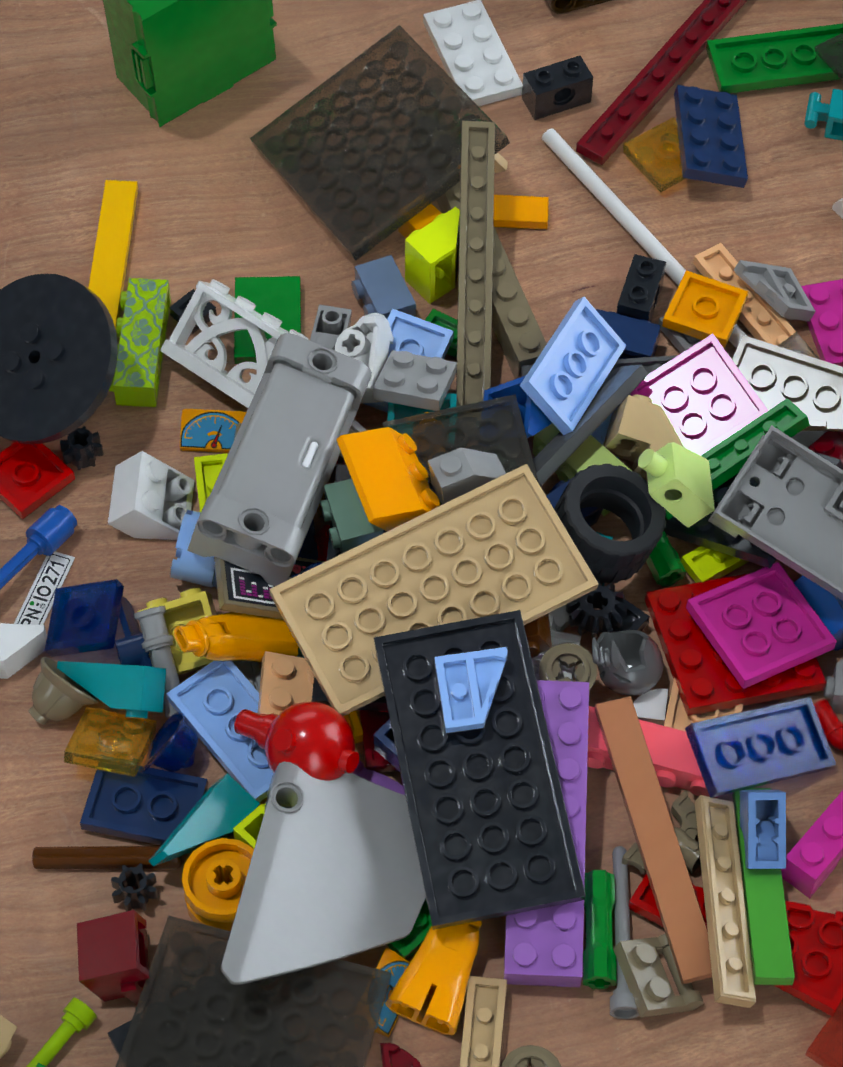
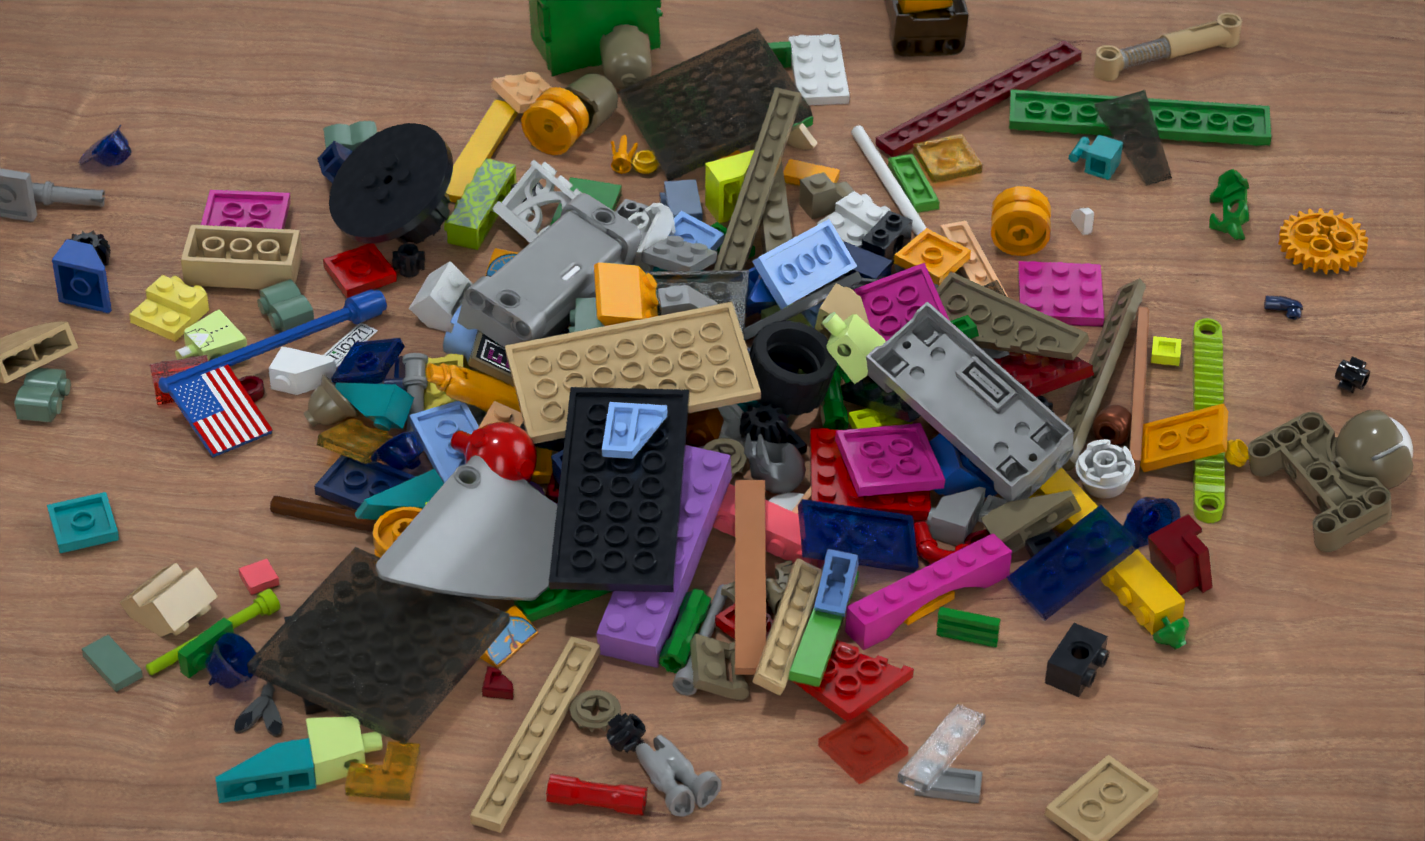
camera: 15 degrees right, 15 degrees down
dark red plate [77,910,151,1005] -> none
black gear [111,863,158,912] -> none
light orange piece [385,921,482,1035] -> none
black brick [522,56,593,120] -> none
dark blue plate [674,85,748,188] -> none
light grey wing [734,260,816,321] -> none
none -> coral tile [239,559,279,595]
none -> light nougat plate [491,72,551,113]
none -> light orange wheel [521,87,589,155]
none -> dark tan cylinder [564,74,618,134]
none -> dark tan cylinder [599,25,652,91]
none -> light orange piece [611,135,638,174]
none -> yellow plate [632,150,659,174]
none -> green plate [765,41,792,70]
none -> dark tan arch [799,172,854,219]
none -> white plate [816,191,891,248]
none -> bright green tile [888,154,940,213]
none -> light orange wheel [991,186,1051,256]

